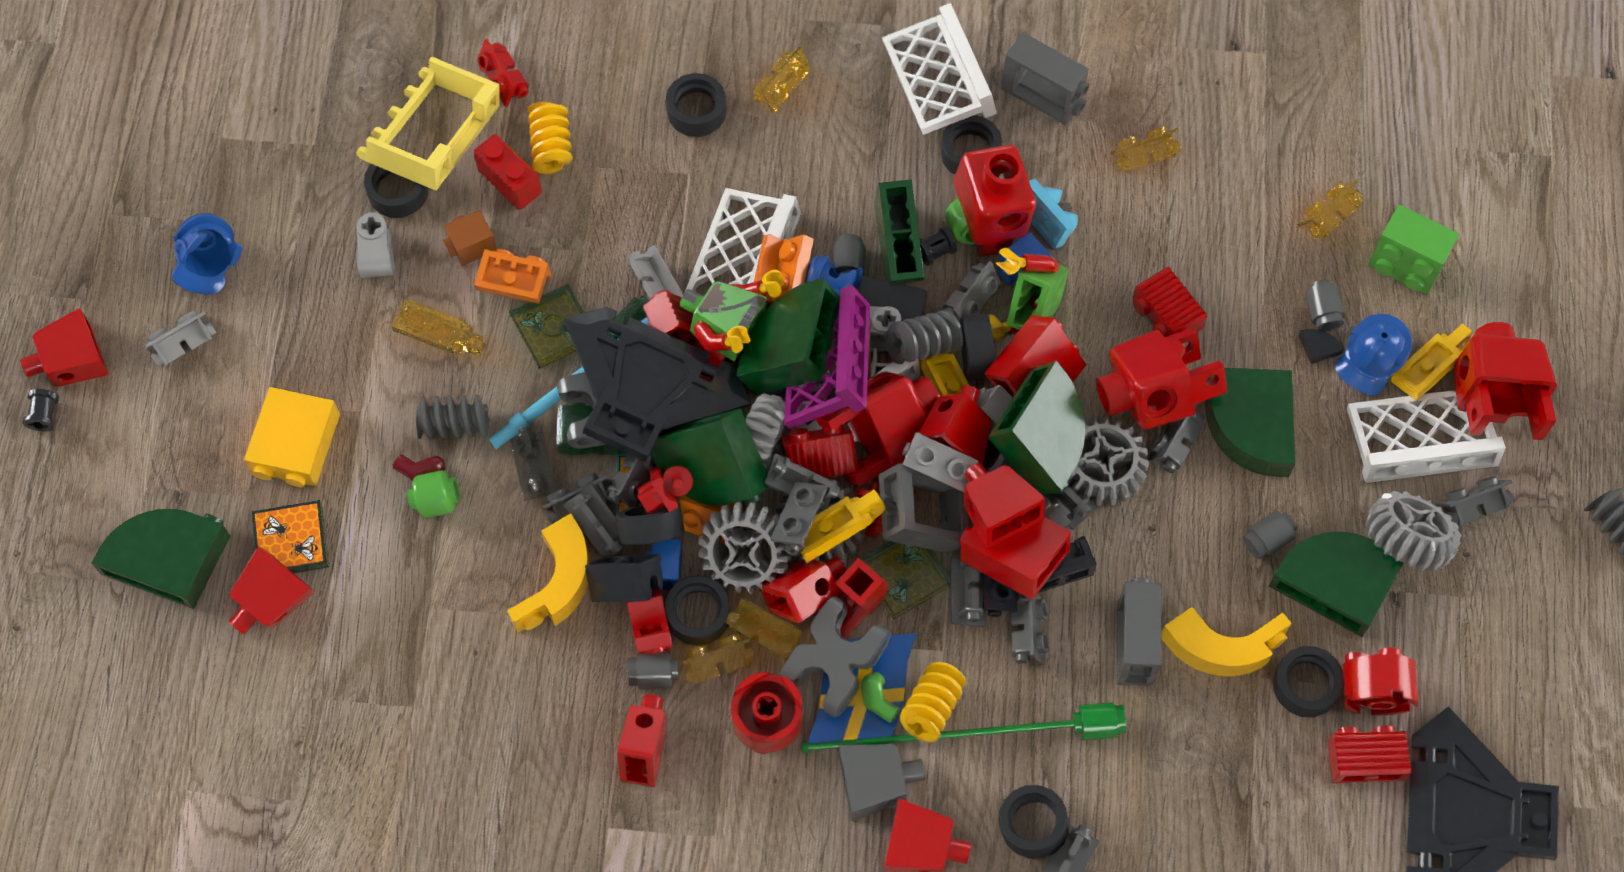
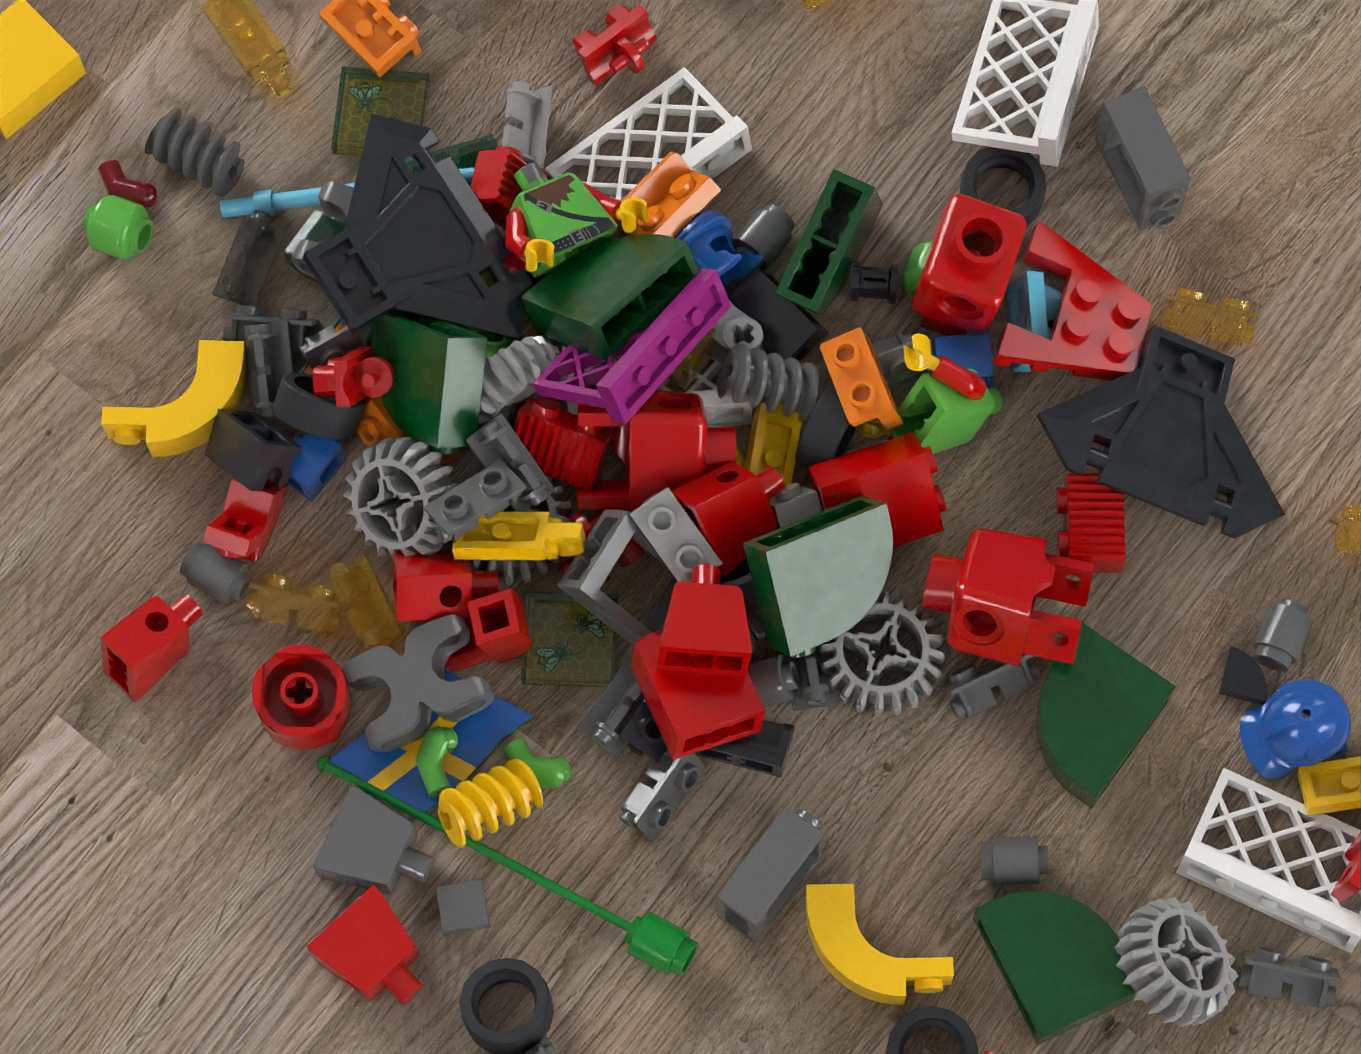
camera: 35 degrees right, 5 degrees up
black tyre [664,575,731,646] -> none
none -> dark grey tile [436,879,490,936]
none -> bright green arm [503,738,572,789]
none -> red hips [573,4,657,86]
none -> orange bracket [820,327,904,431]
none -> wing [993,221,1152,381]
none -> black plate [1036,325,1285,539]

